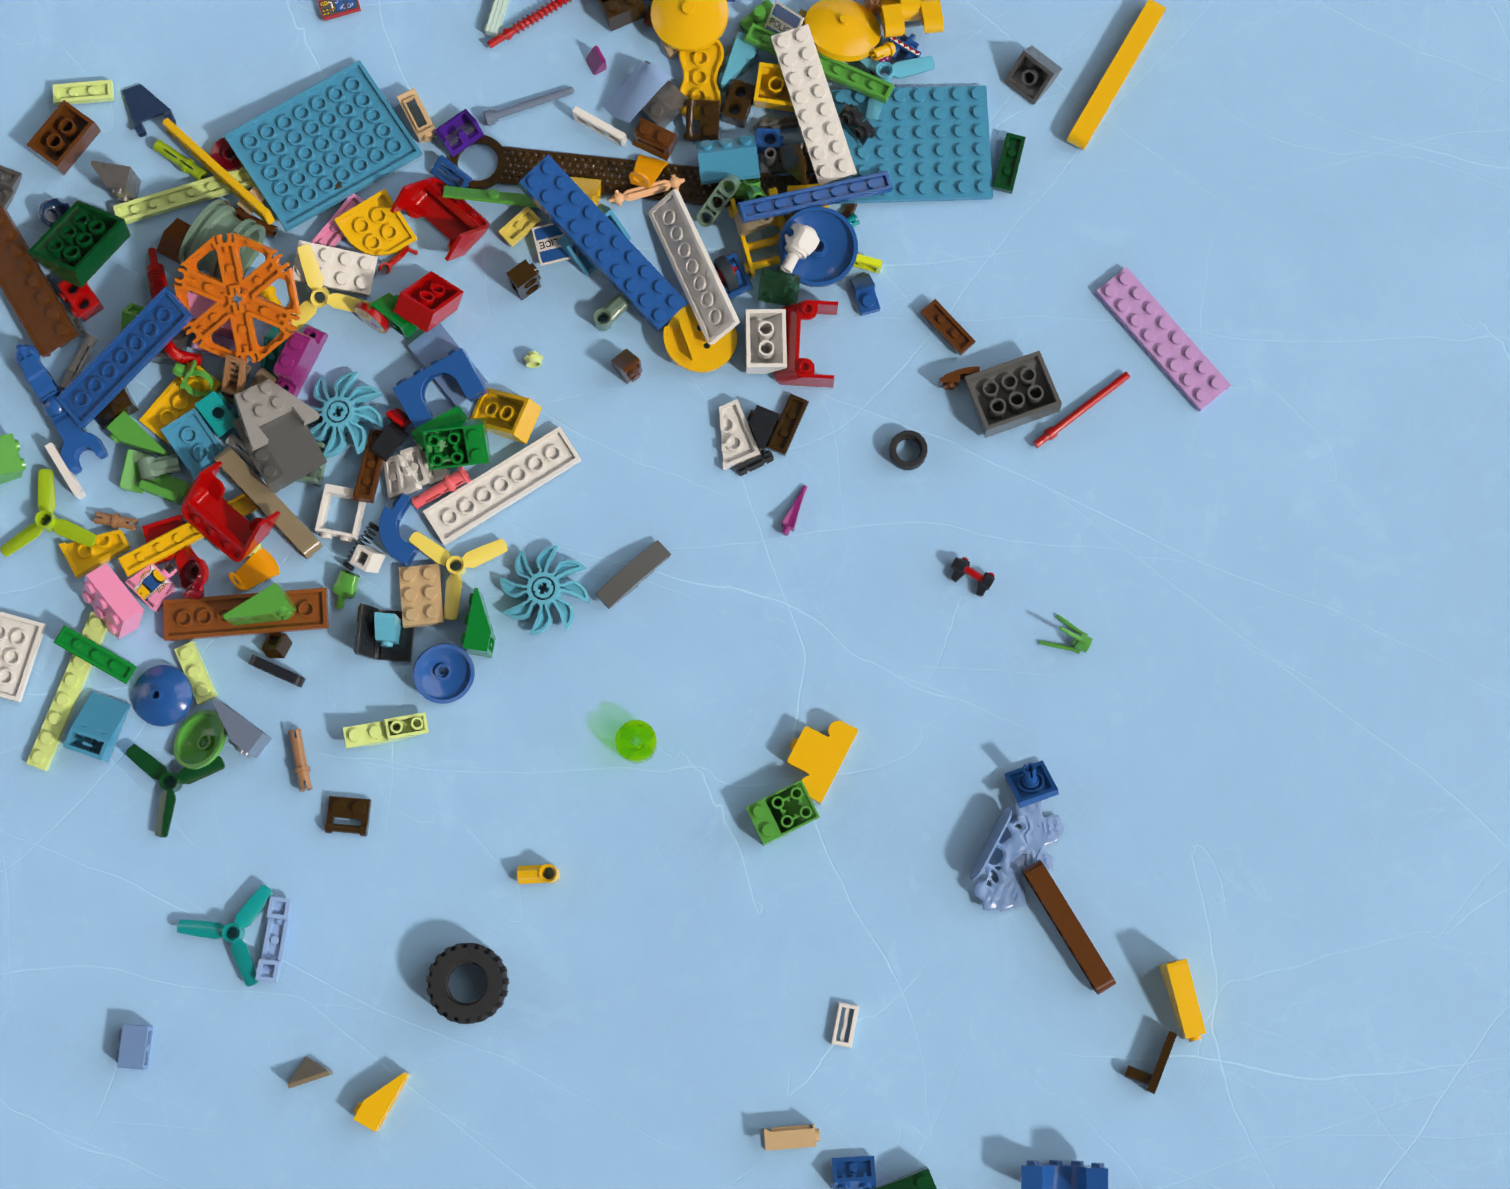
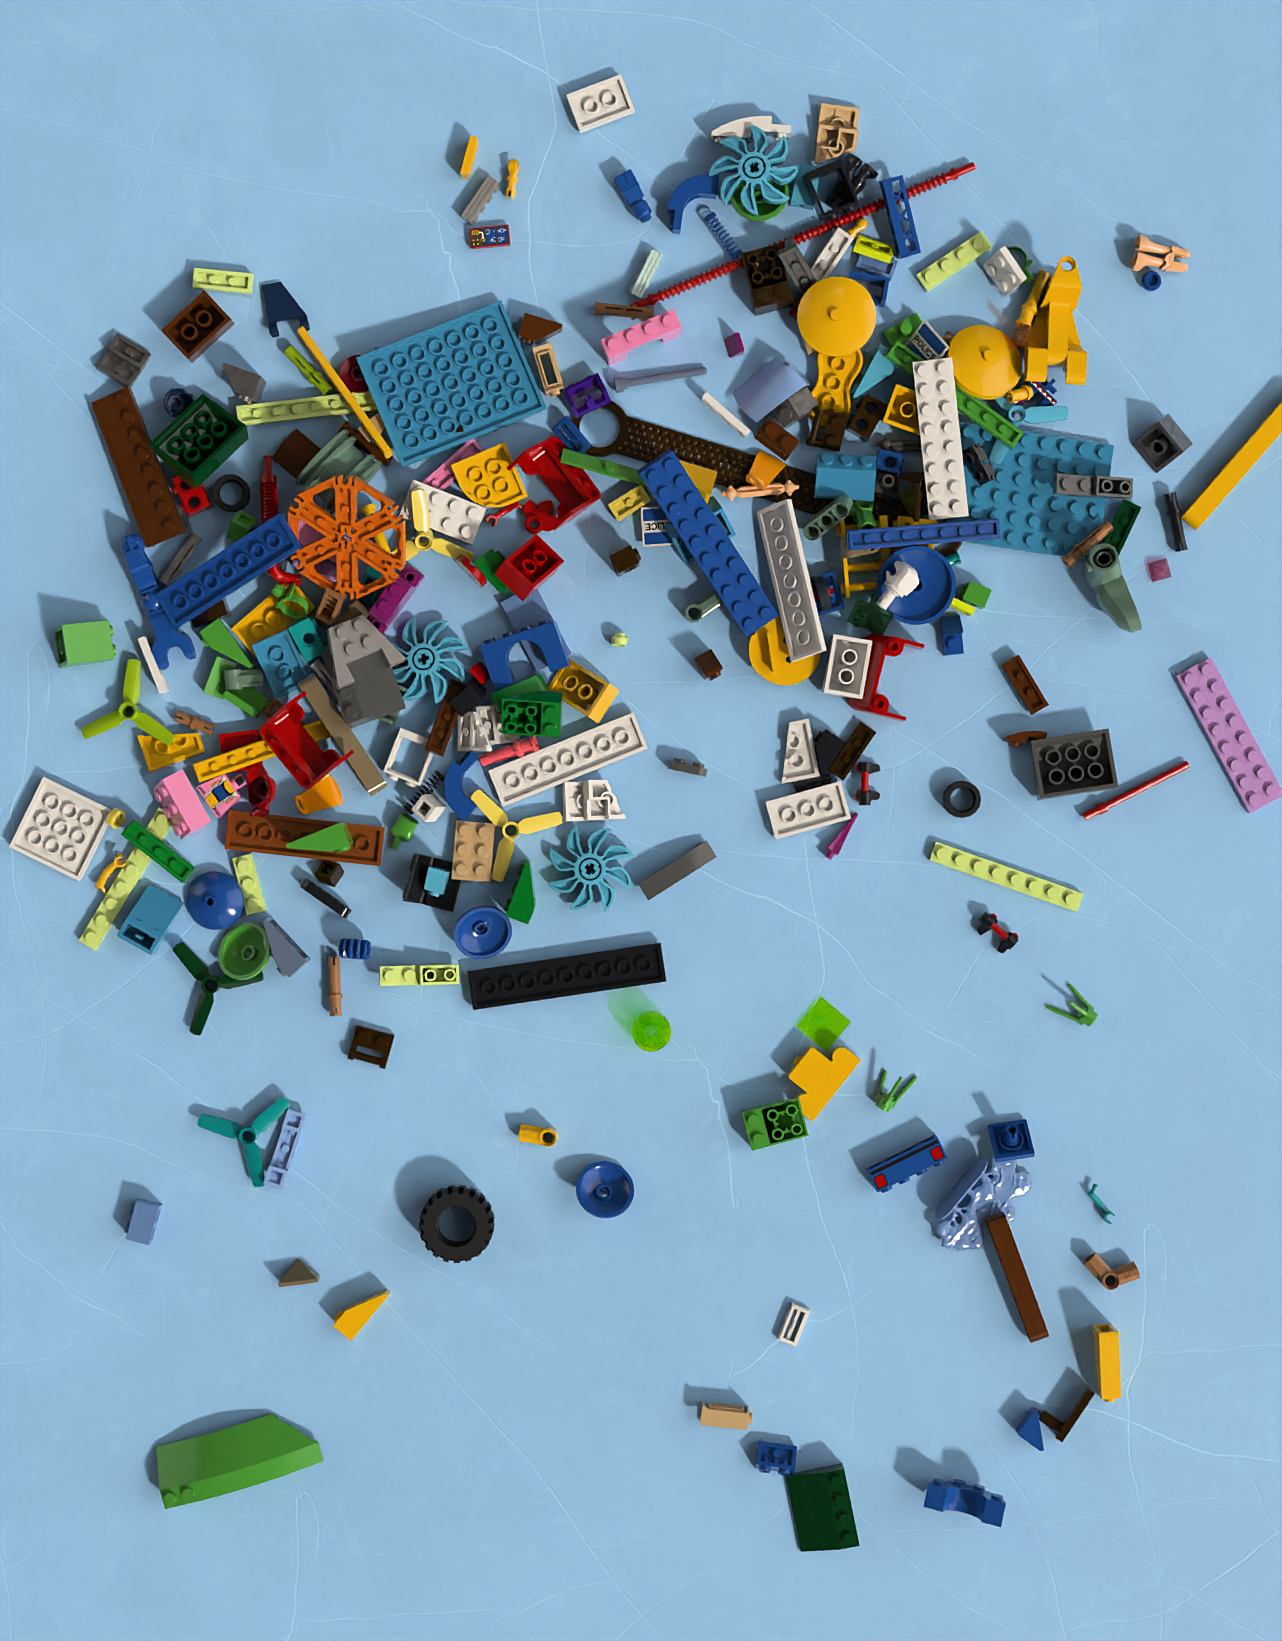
camera: 10 degrees right, 10 degrees up
none -> yellow piece [95,852,126,895]
none -> light yellow tile [106,808,125,829]
none -> black tyre [212,474,251,513]
none -> blue gear [338,938,372,960]
none -> black plate [467,942,666,1010]
none -> reddish brown slope [518,313,563,346]
none -> red plate [523,499,560,534]
none -> white slope [562,780,625,822]
none -> blue dish [576,1161,634,1218]
none -> medium nougat pin [594,302,654,320]
none -> bright pink arch [601,309,682,366]
none -> dark grey plate [668,758,707,777]
none -> white plate [765,781,851,839]
none -> clear neon green piece [796,997,851,1051]
none -> black piece [855,762,880,805]
none -> blue brick [866,1135,948,1193]
none -> bright green plant [875,1070,917,1112]
none -> yellowish green plate [929,842,1083,912]
none -> bright green brick [959,581,992,609]
none -> blue slope [1015,1407,1044,1451]
none -> dark grey slope [1053,473,1133,498]
none -> medium nougat pin [1061,520,1113,568]
none -> medium nougat piece [1083,1252,1140,1290]
none -> sand green piece [1084,543,1142,633]
none -> teal piece [1088,1183,1115,1224]
none -> clear pink slope [1147,558,1172,582]
none -> black pin [1164,492,1188,552]

